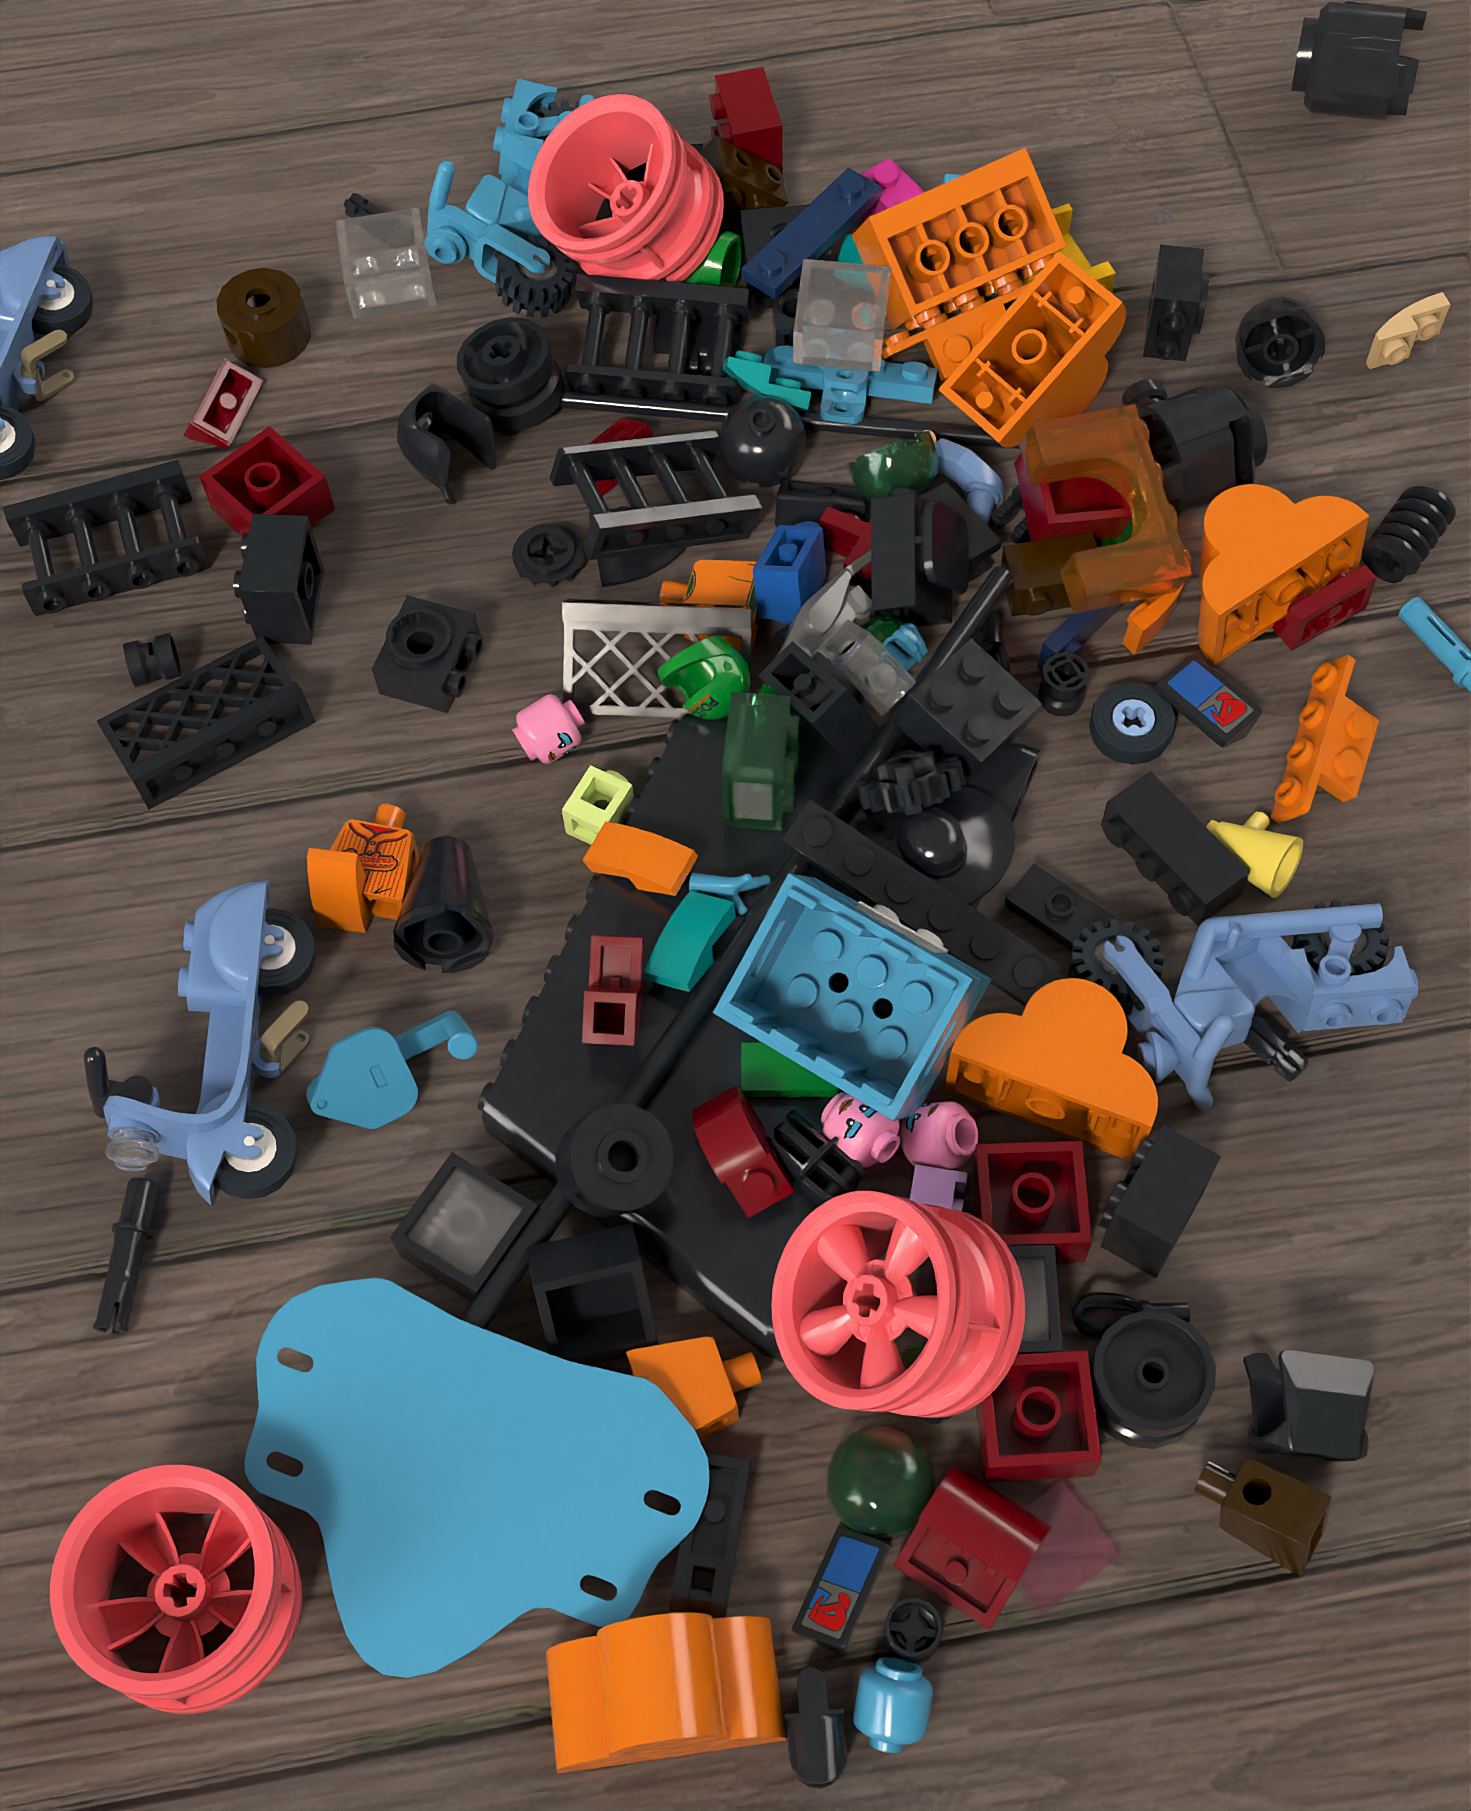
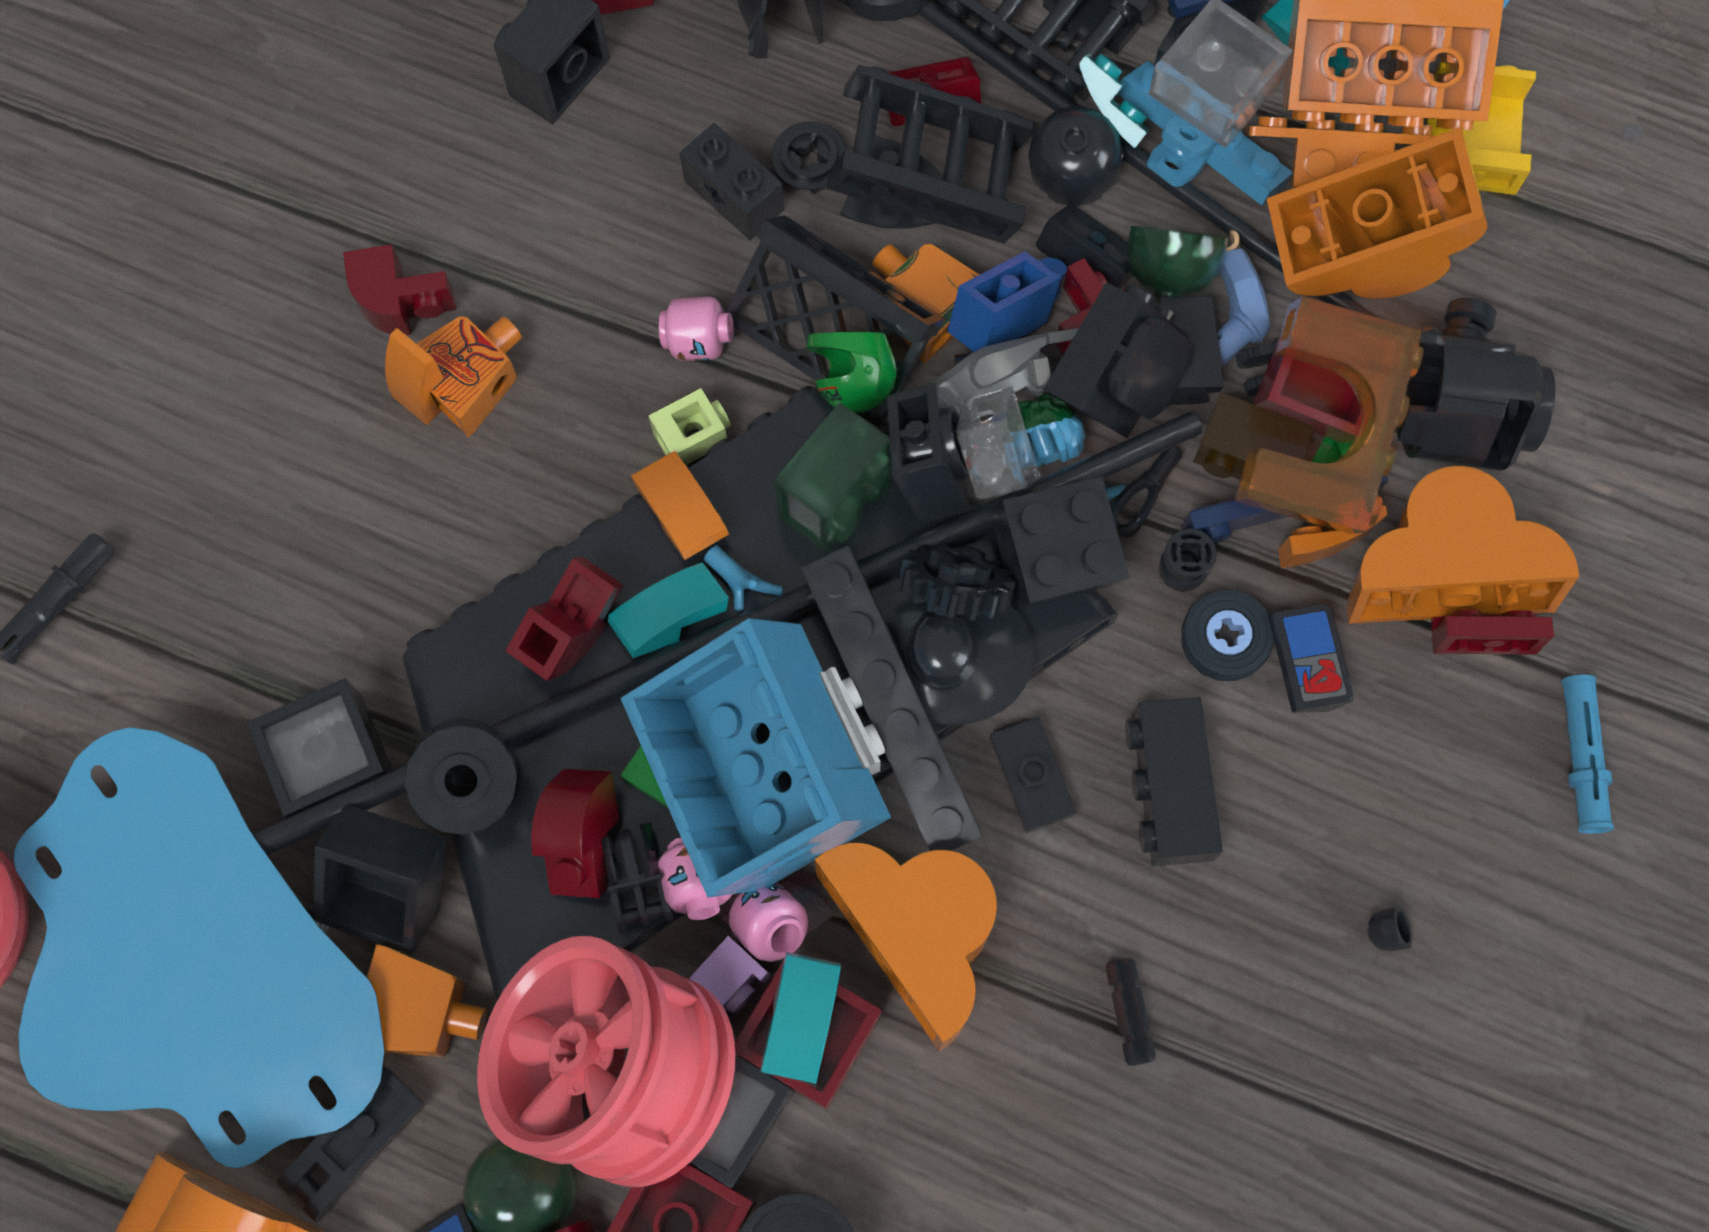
camera: 30 degrees right, 10 degrees up
medium blue piece [83,880,316,1206] -> none
black fence [97,636,316,810] -> none
black wheel [123,633,182,688] -> none
dark azure piece [306,1010,478,1129] -> none
black brick [372,595,484,713] -> none
black cone [393,836,493,973] -> none
medium blue piece [1068,900,1418,1111] -> none
black piece [1073,1292,1190,1337] -> none
black piece [1099,1125,1221,1278] -> none
black brick [1143,244,1209,361] -> none
light yellow piece [1206,812,1303,898] -> none
black cylinder [1235,296,1325,388] -> none
orange bracket [1271,654,1379,824] -> none
black piece [1362,486,1456,584] -> none
none -> dark red brick [343,244,457,336]
none -> black brick [679,123,784,241]
none -> teal slope [761,952,841,1084]
none -> black hinge [1367,906,1412,952]

